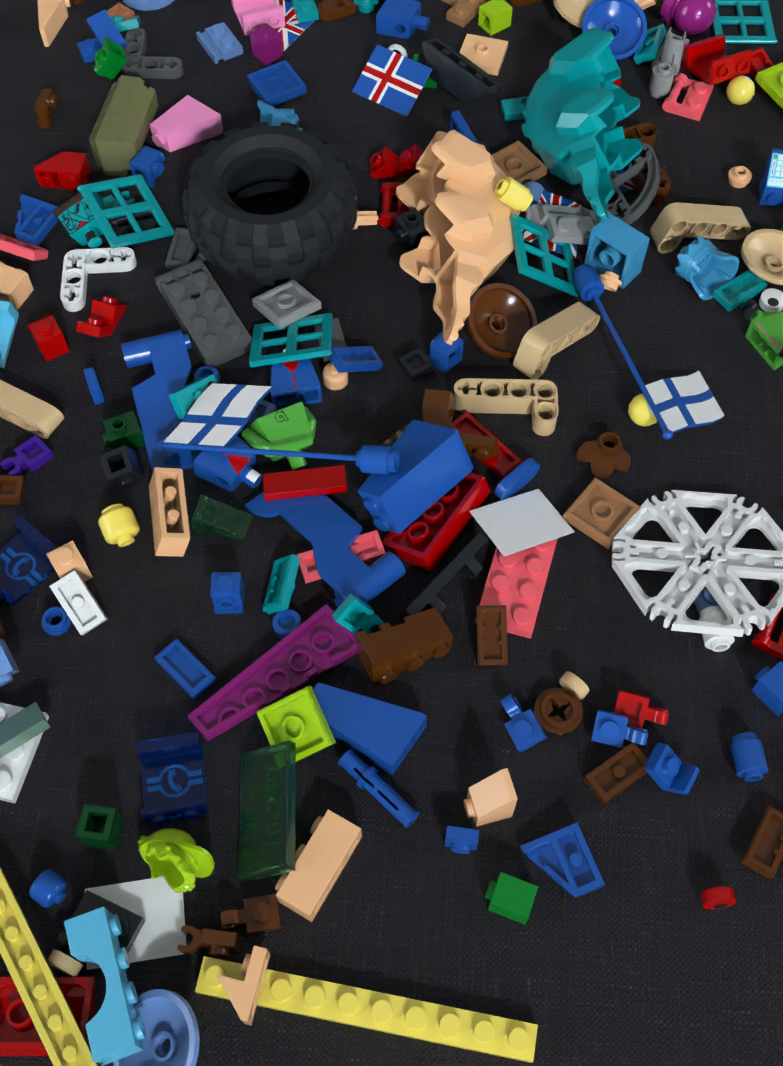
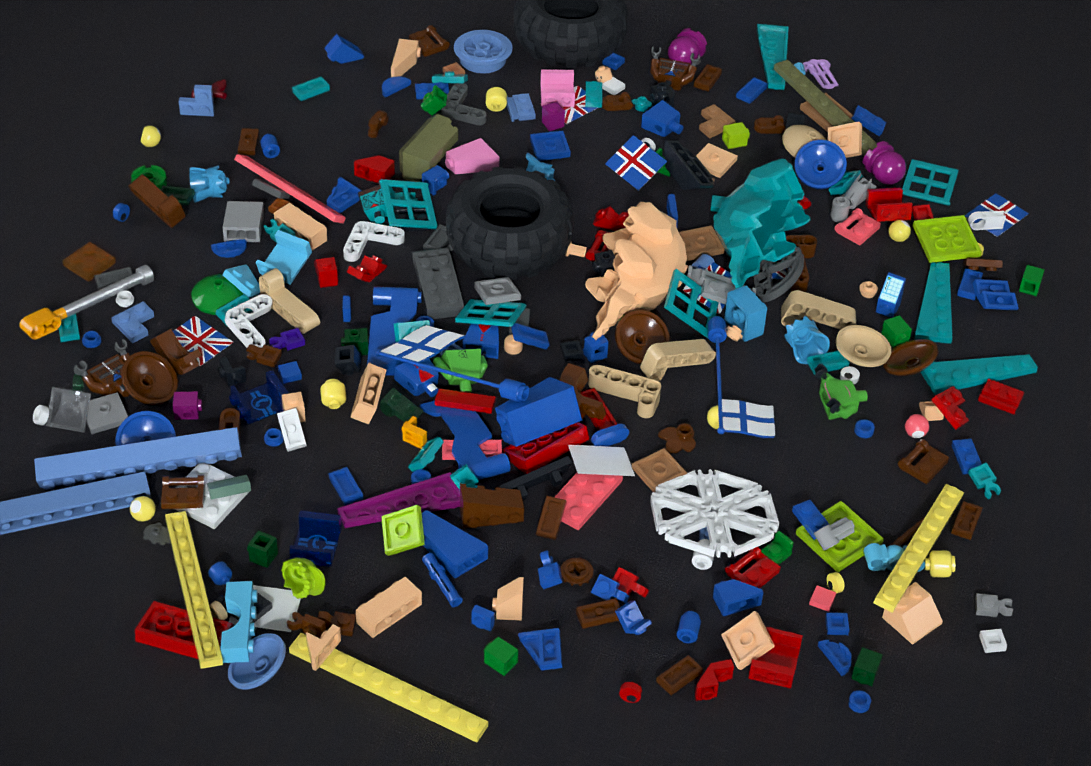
camera: 15 degrees right, 15 degrees down
blue tile [86,9,127,48] -> none
blue brick [210,572,245,614] -> none
clear green tile [238,740,296,881] -> none
light yellow brick [495,177,533,212] -> none
tan tile [559,671,590,700] -> none
none -> blue tile [278,361,302,384]
none -> blue tile [382,76,411,98]
none -> light orange bracket [402,416,427,449]
none -> light yellow head [486,87,507,112]

